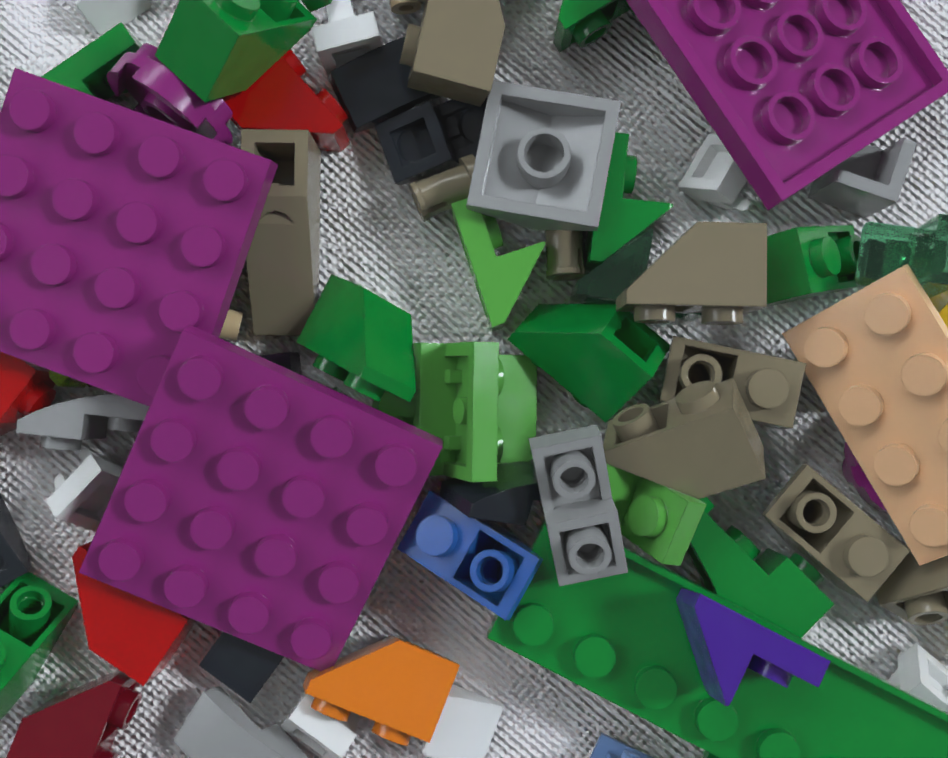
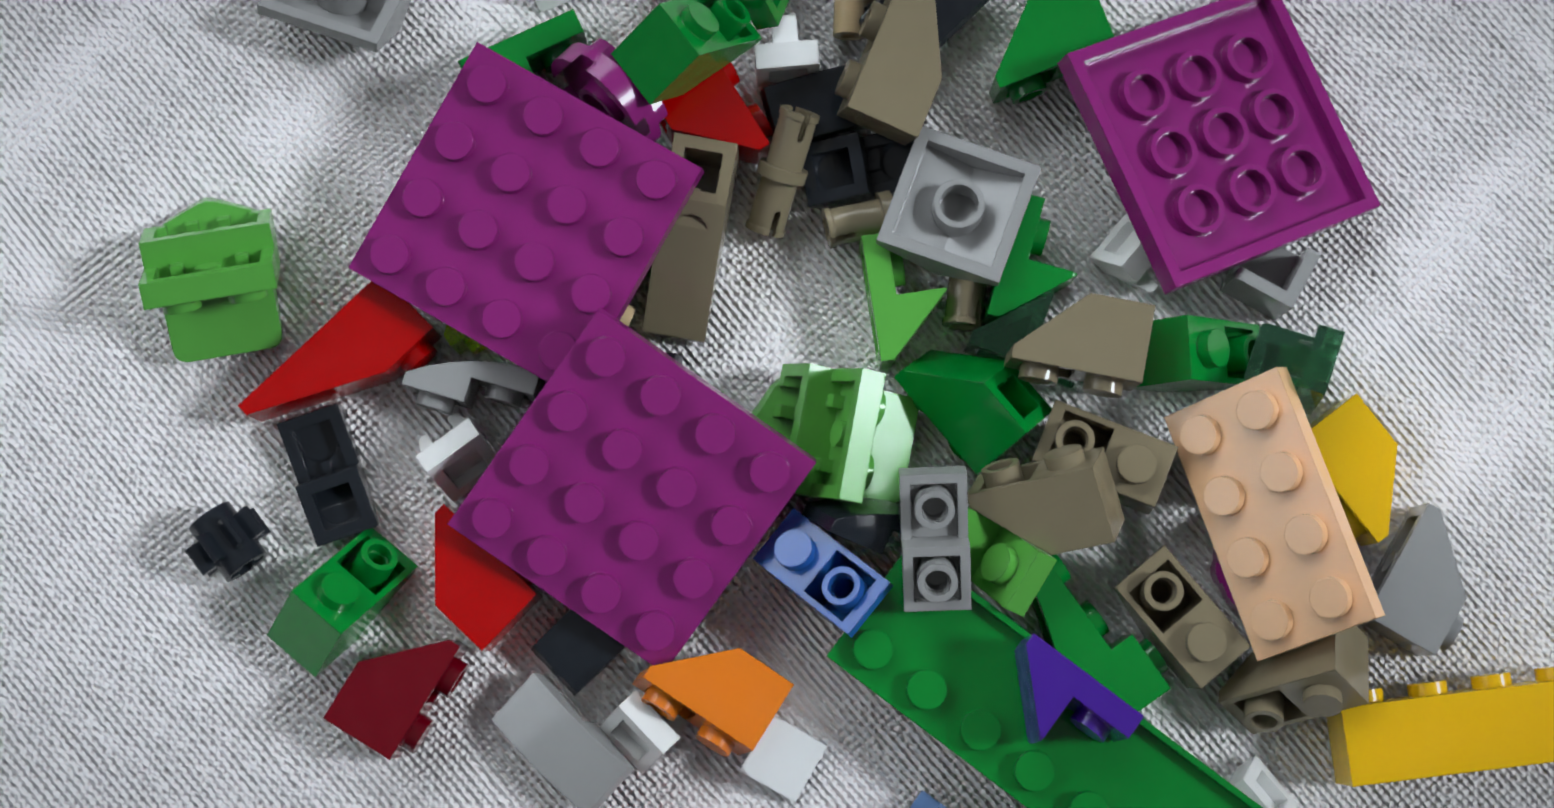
camera: 10 degrees right, 5 degrees down
green slope [296,274,416,402] -> none
none -> dark tan pin [745,105,820,238]

